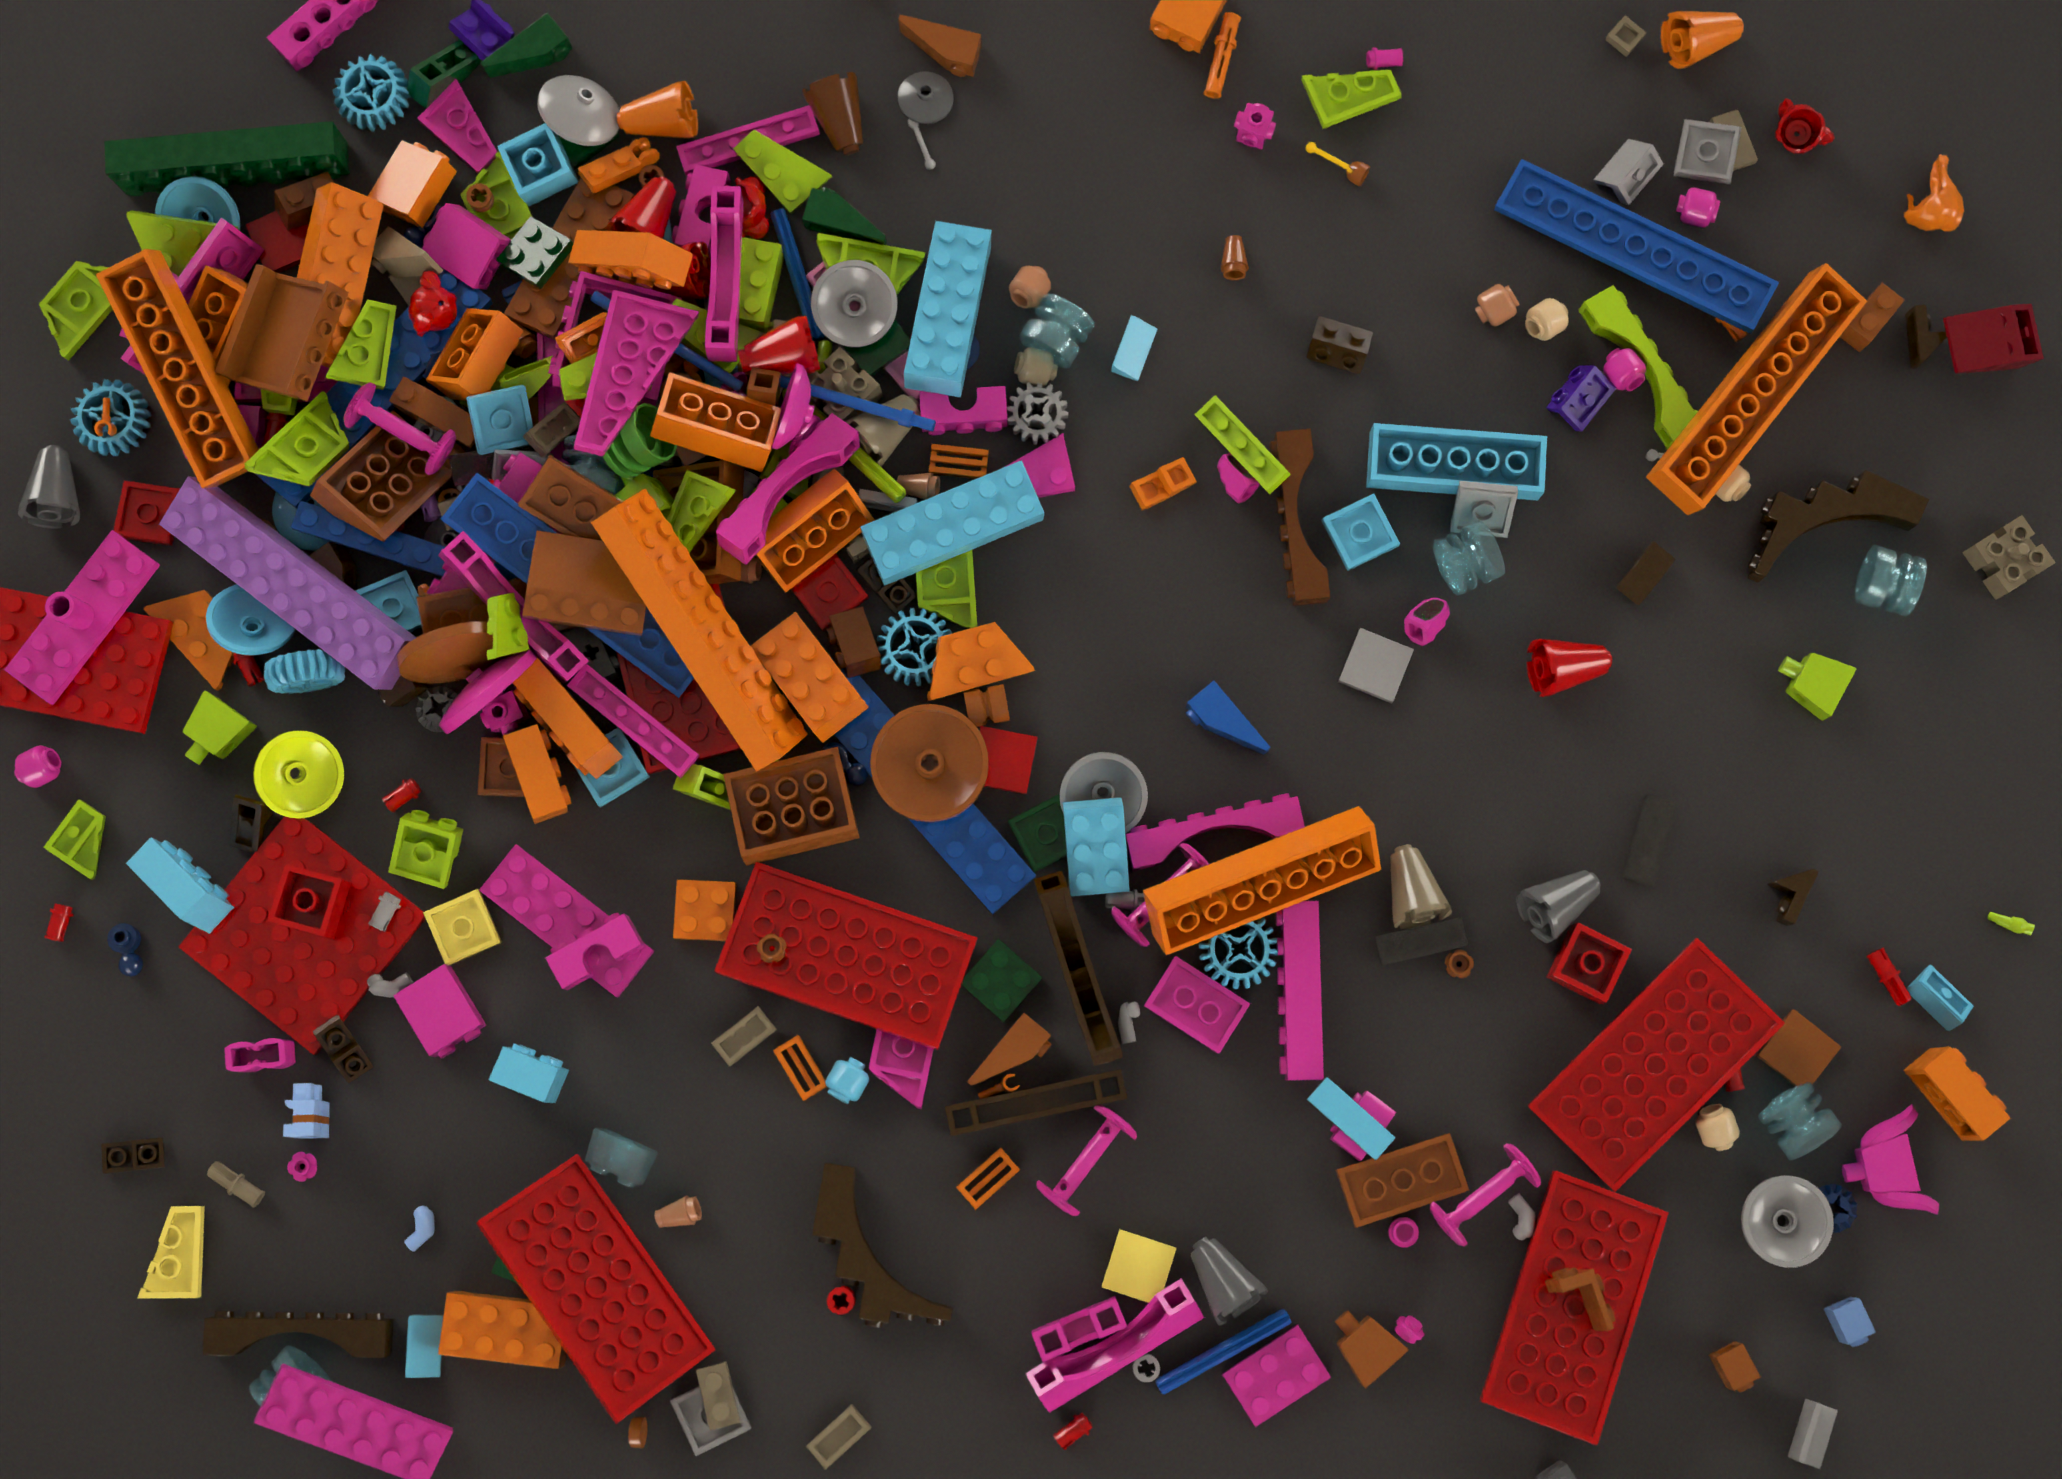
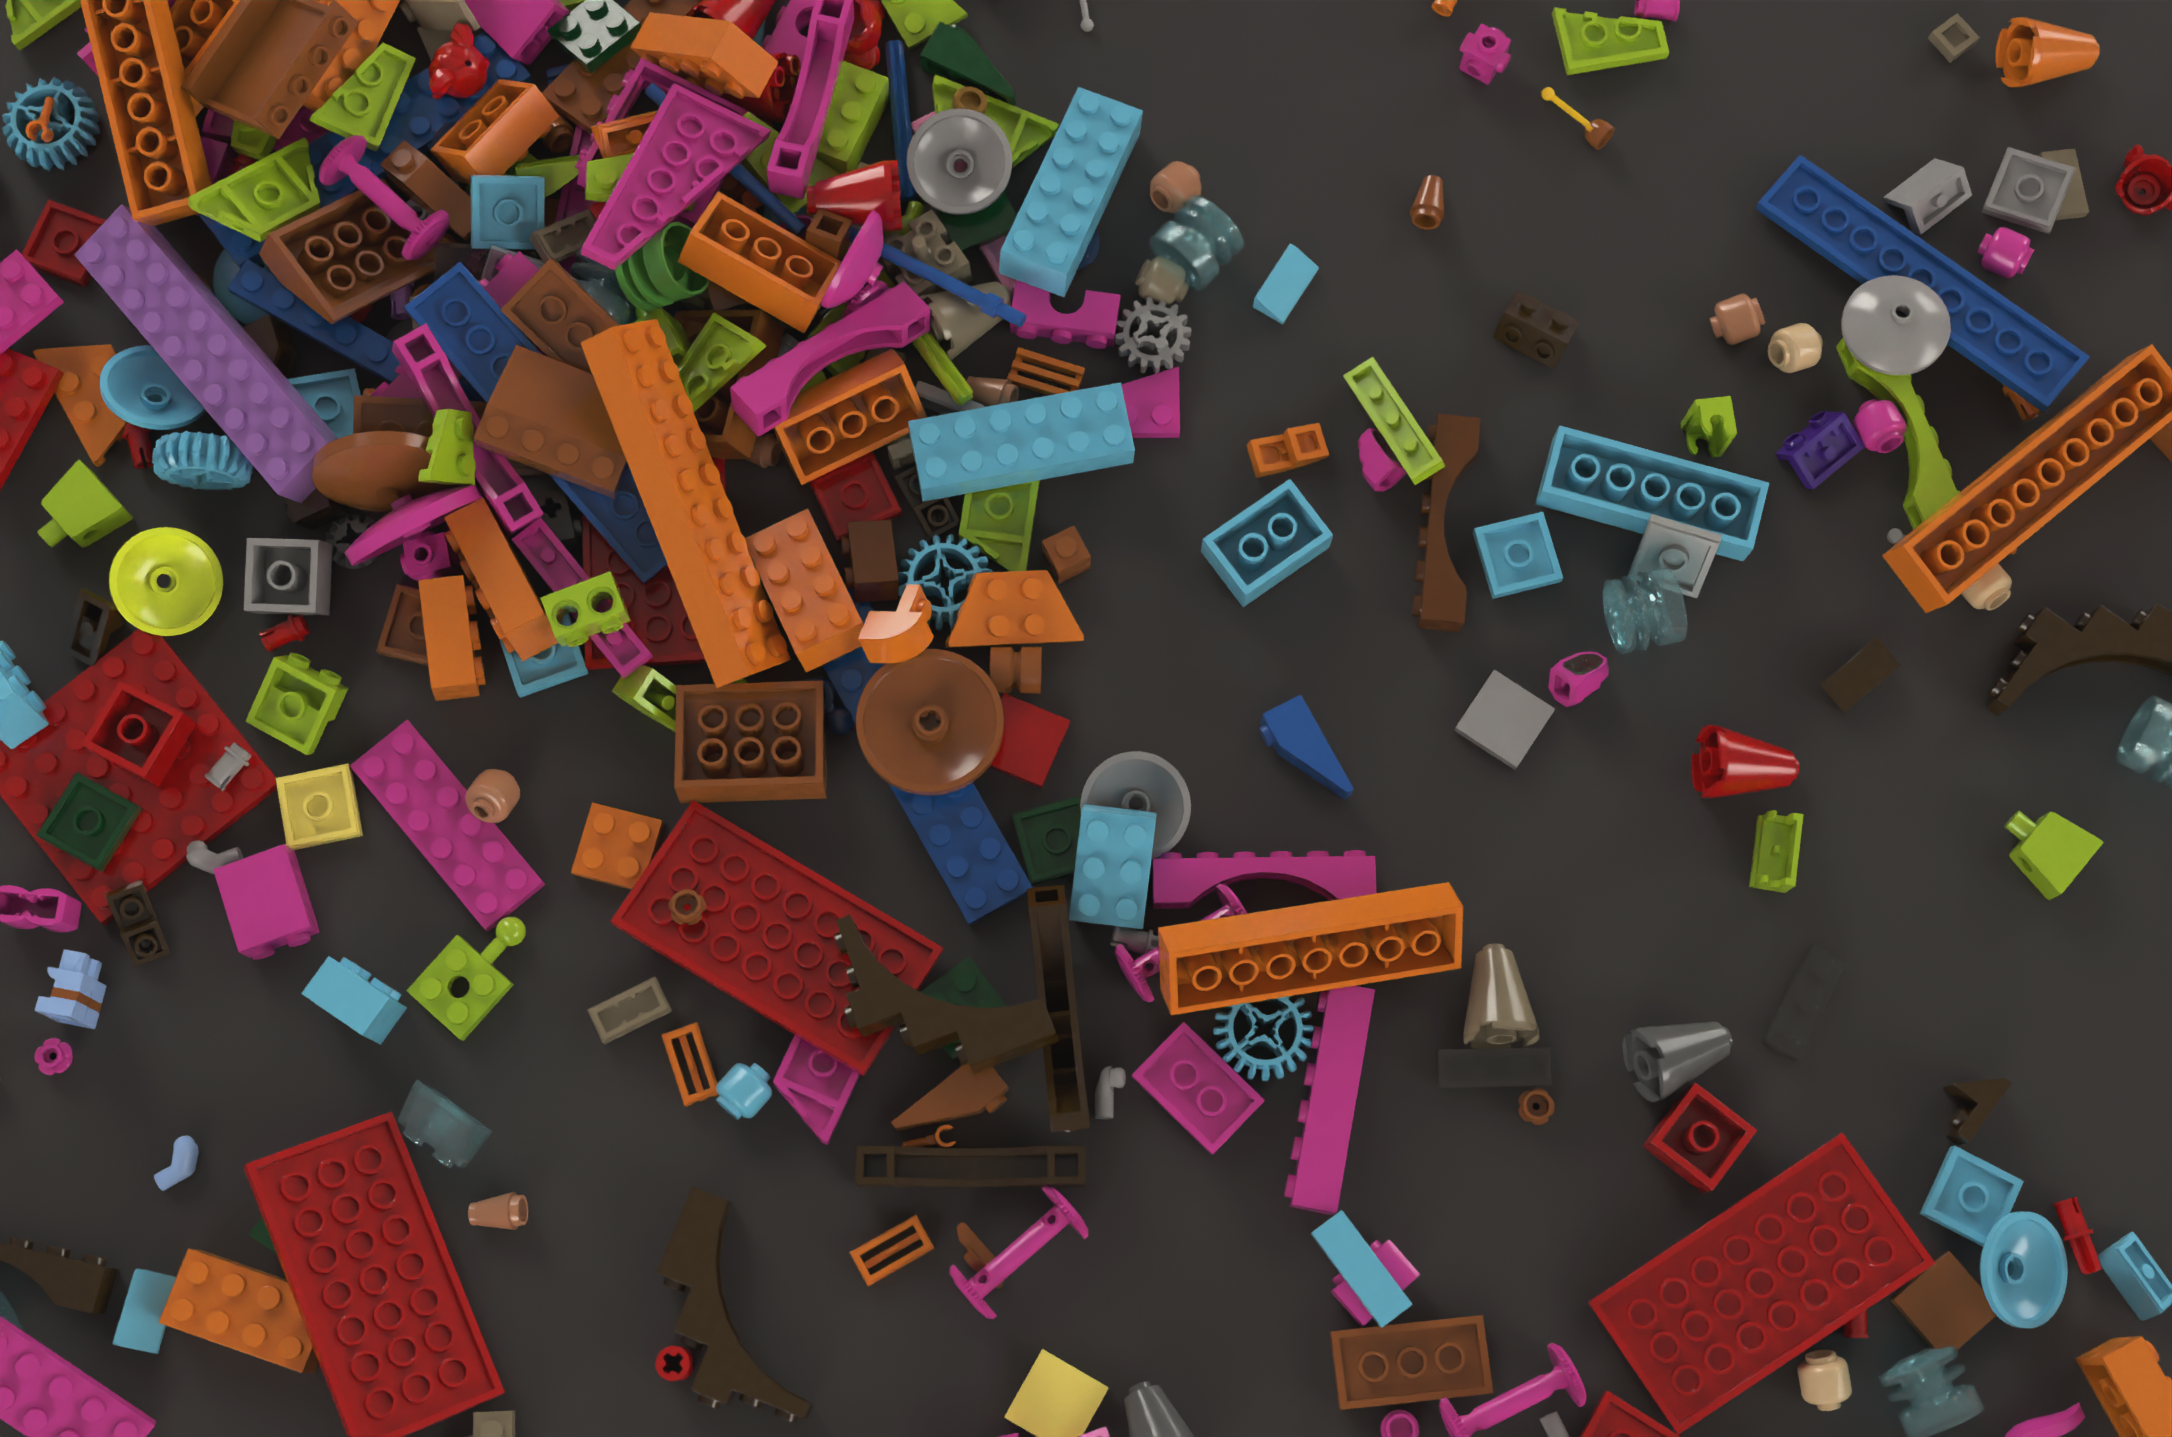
camera: 10 degrees right, 5 degrees down
dark pink arch [546,912,645,990] -> none
none -> dark green tile [36,772,142,873]
none -> light grey brick [244,538,333,616]
none -> lime plate [406,917,526,1041]
none -> nougat head [465,769,520,823]
none -> lime brick [540,571,631,647]
none -> dark brown arch [834,915,1059,1074]
none -> orange brick [858,584,934,663]
none -> pearl gold tile [951,86,988,115]
none -> dark orange piece [957,1222,1005,1288]
none -> dark orange brick [1042,525,1091,584]
none -> medium azure brick [1201,479,1333,607]
none -> lime hinge [1680,396,1737,458]
none -> lime hinge [1749,810,1804,893]
none -> light grey dish [1841,275,1951,375]
none -> medium azure plate [1920,1145,2024,1247]
none -> medium azure dish [1980,1211,2068,1329]

